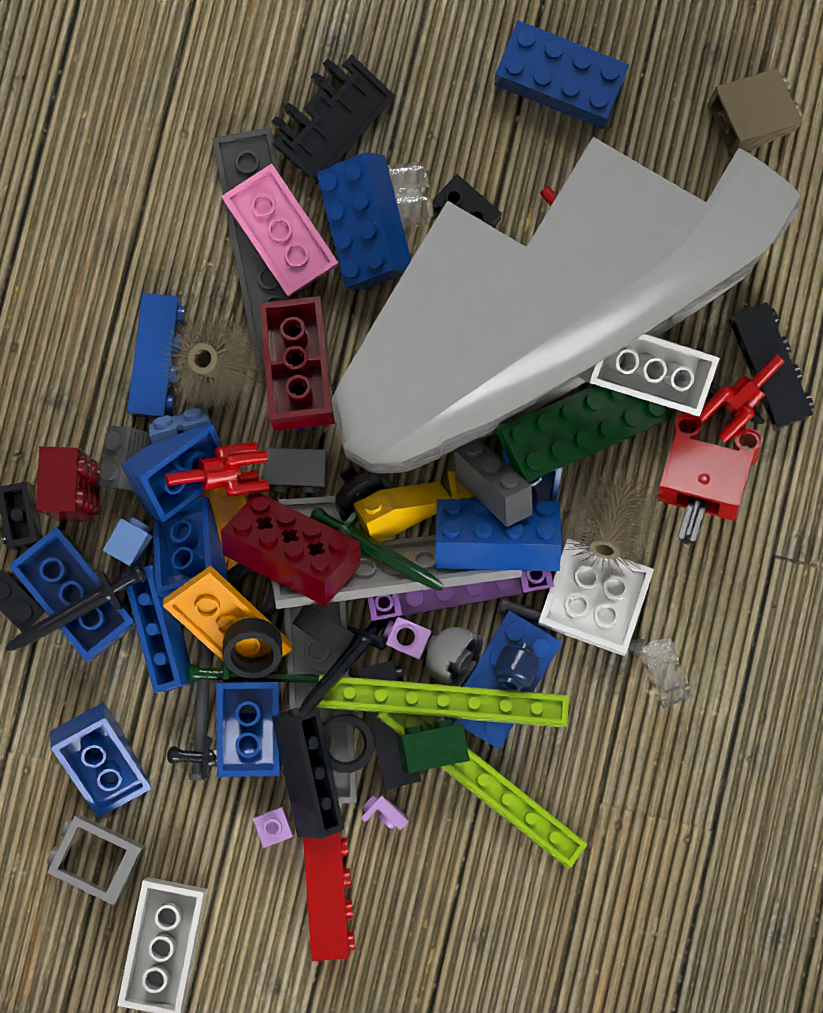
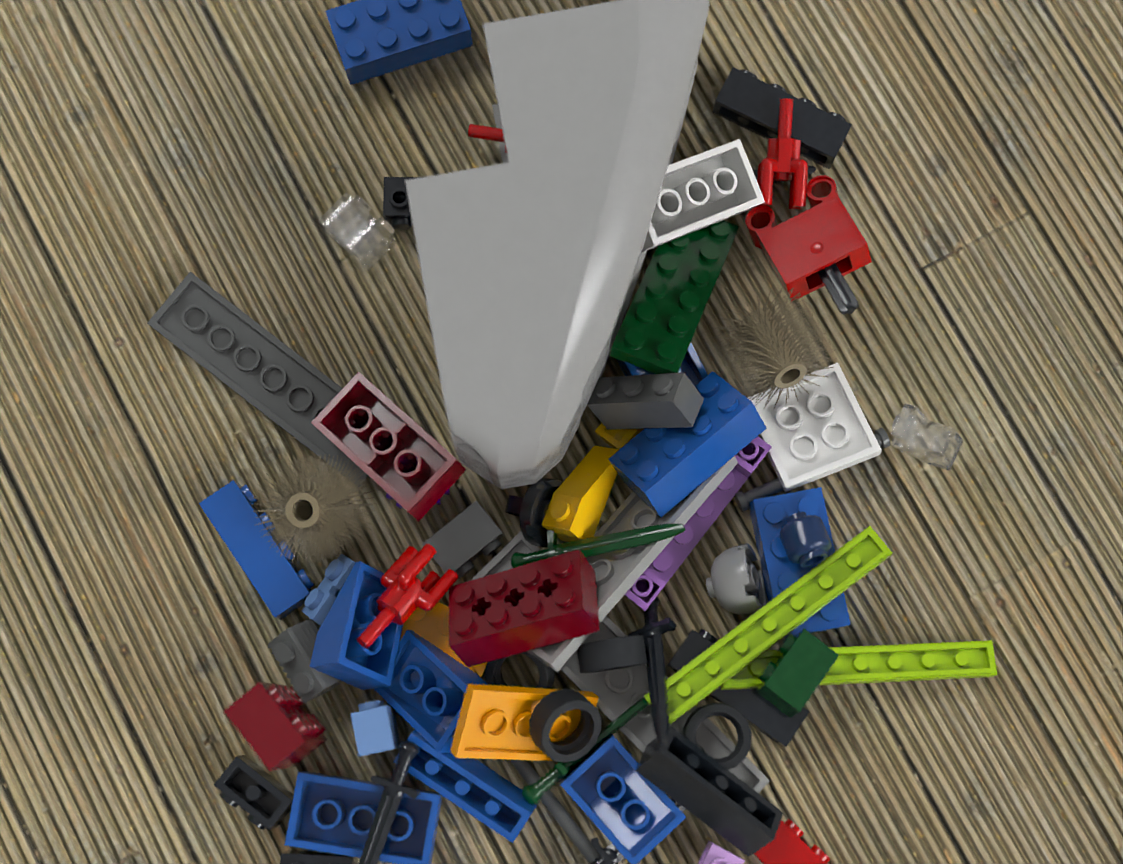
camera: 45 degrees left, 5 degrees down
bright pink plate [221,163,339,298] -> none
black hinge [271,55,396,185] -> none
blue brick [317,152,411,290] -> none
lavender bracket [361,794,409,830] -> none
lavender brick [383,617,432,660] -> none

